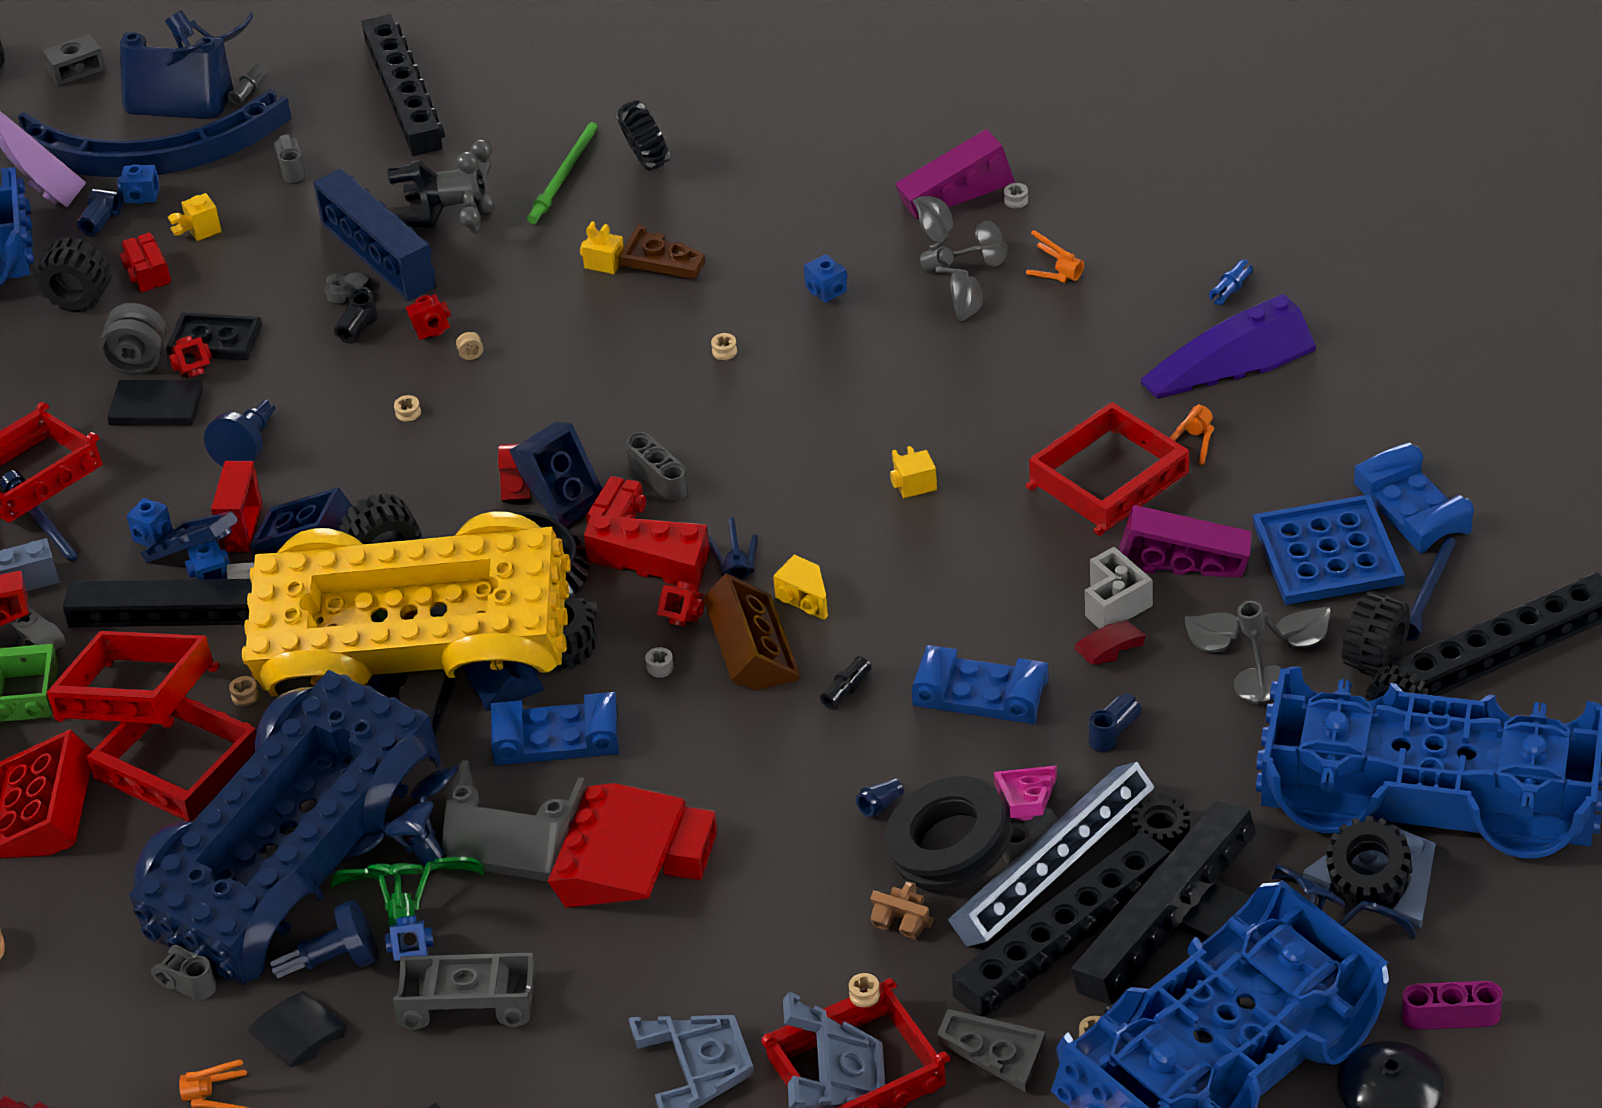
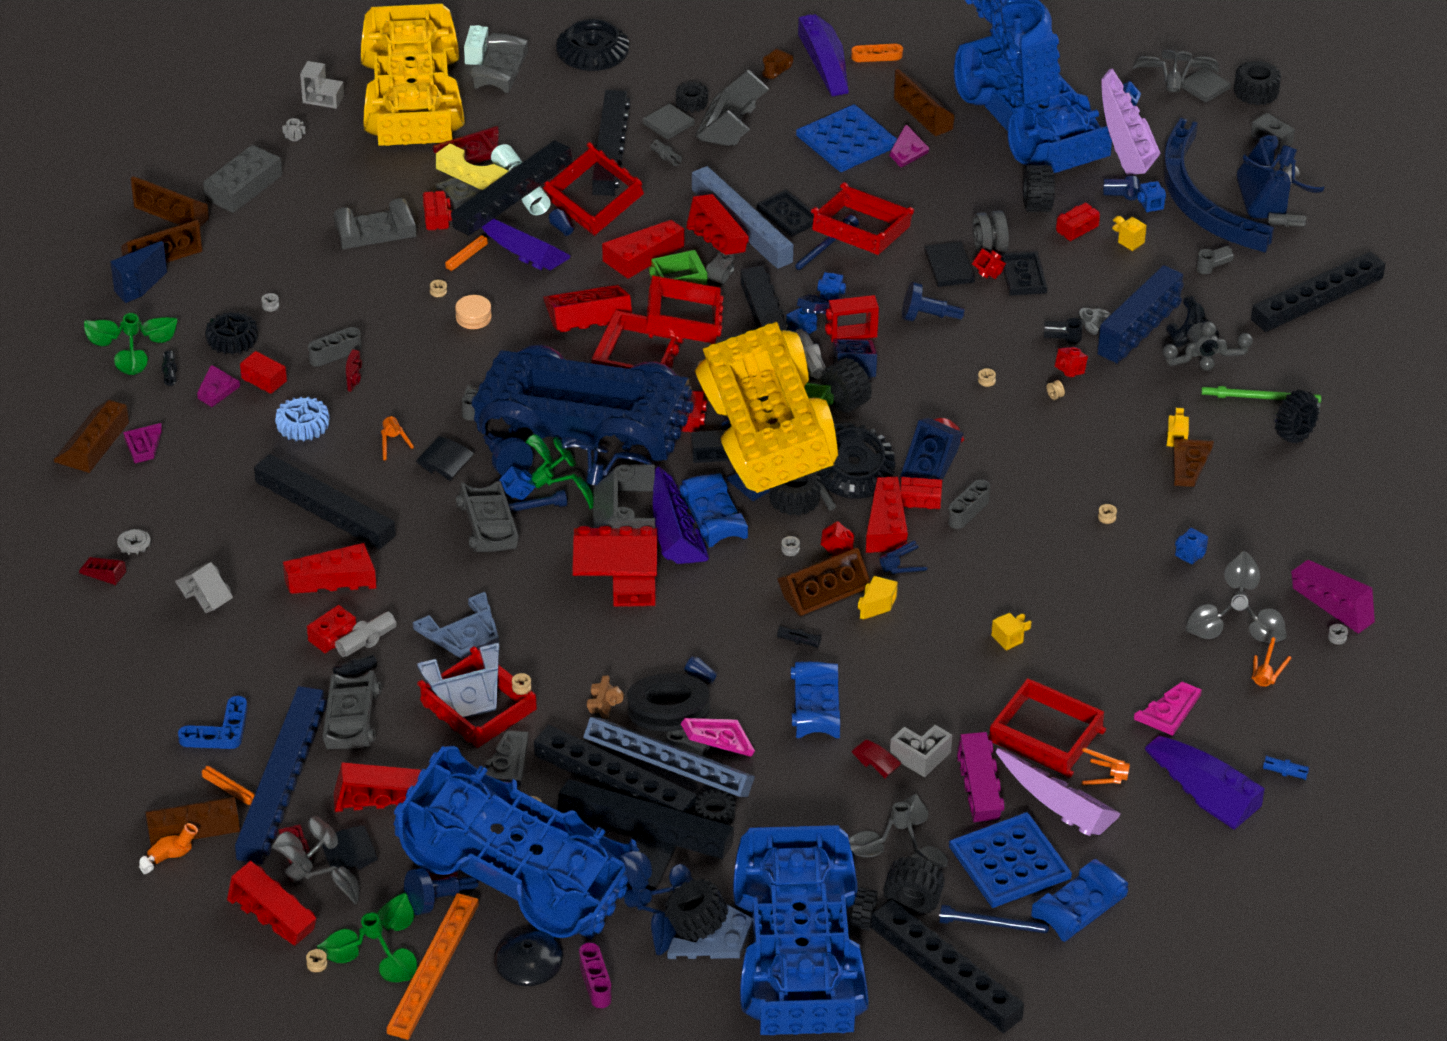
camera: 70 degrees right, 0 degrees up
dark blue piece [1088,693,1142,752] -> none
none -> dark blue piece [508,490,567,512]
none -> dark purple wedge [653,466,709,564]
none -> lavender wedge [996,748,1121,836]
none -> dark pink wing [1134,682,1202,736]

